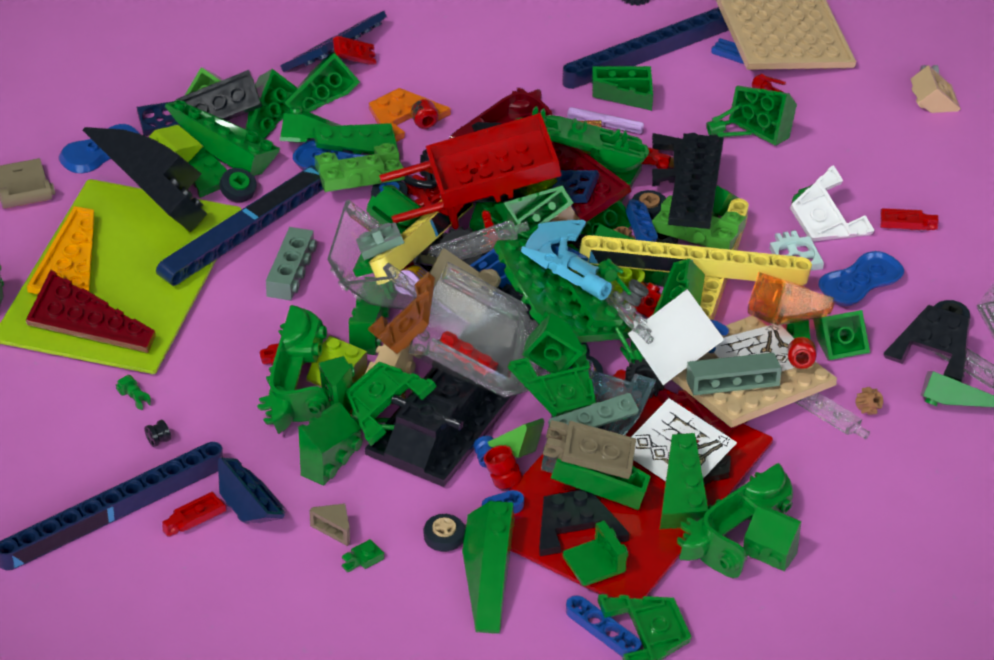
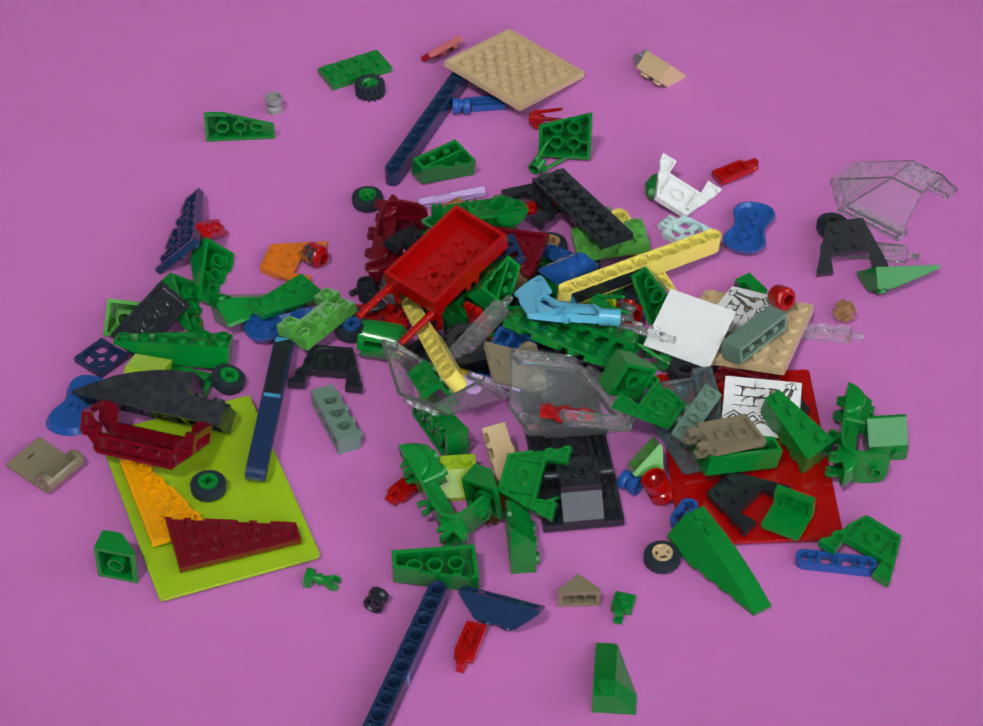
camera: 35 degrees left, 0 degrees up
sand green hinge [356,222,404,260] -> none
dark orange wing [368,272,435,354] -> none
clear orange windscreen [747,272,834,326] -> none
green slope [813,310,870,360] -> none
none -> dark red windscreen [80,399,212,470]
none -> black wheel [190,470,227,502]
none -> black wing [287,345,363,393]
none -> black wheel [352,186,384,212]
none -> green wedge [391,544,479,590]
none -> blue wheel [453,97,470,115]
none -> blue slope [538,252,595,286]
none -> green wedge [592,643,637,715]

